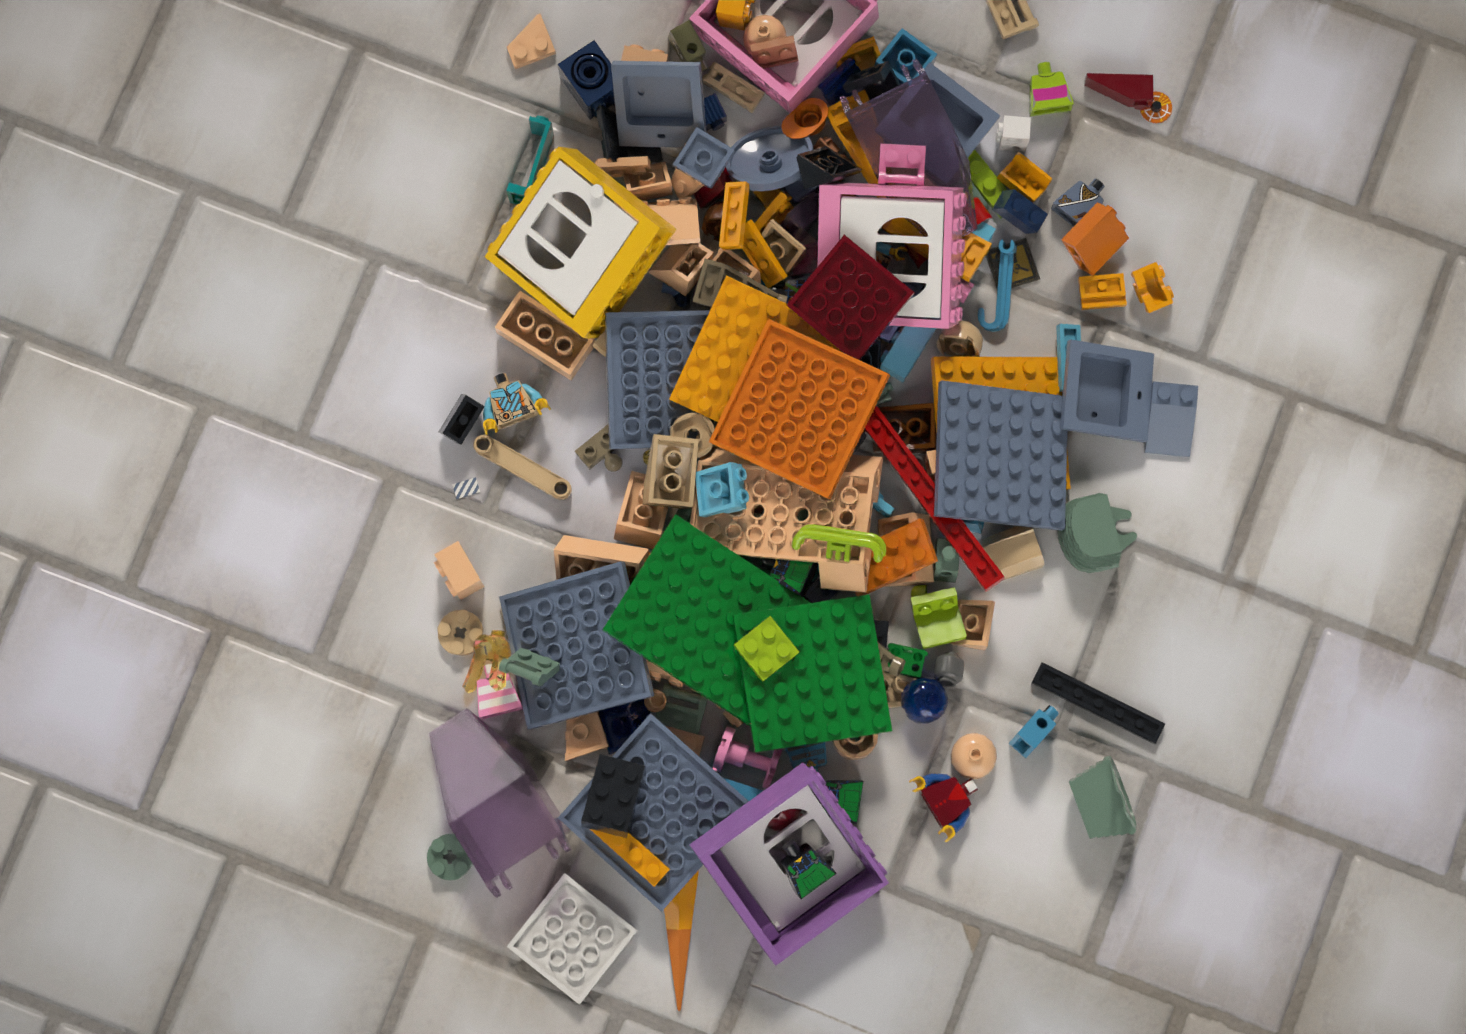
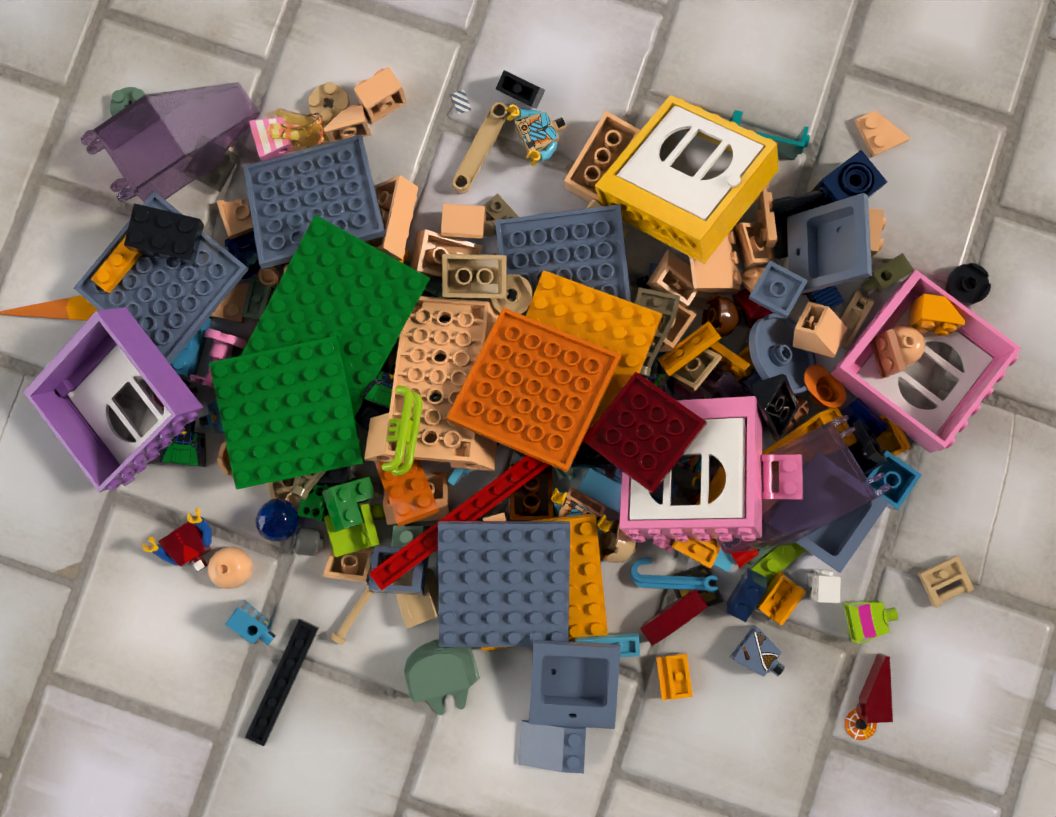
camera: 90 degrees right, 5 degrees up
sand green plate [499,648,560,686] -> none
white plate [507,873,637,1005] -> none
medium azure plate [695,462,749,518] -> none
light orange plate [719,181,750,250] -> none
lime plate [733,616,799,682] -> none
torso [781,839,837,899] -> none
orange brick [1061,202,1129,275] -> none
sand green piece [1069,756,1137,839] -> none
light orange cylinder [1131,262,1174,313] -> none
none -> green brick [322,477,376,532]
none -> light nougat slope [324,105,372,142]
none -> tan bar [330,555,392,645]
none -> sand blue window [367,546,429,596]
none -> light nougat slope [441,203,486,239]
none -> torso [551,486,614,532]
none -> dark red slope [640,588,708,646]
none -> light nougat slope [793,302,847,358]

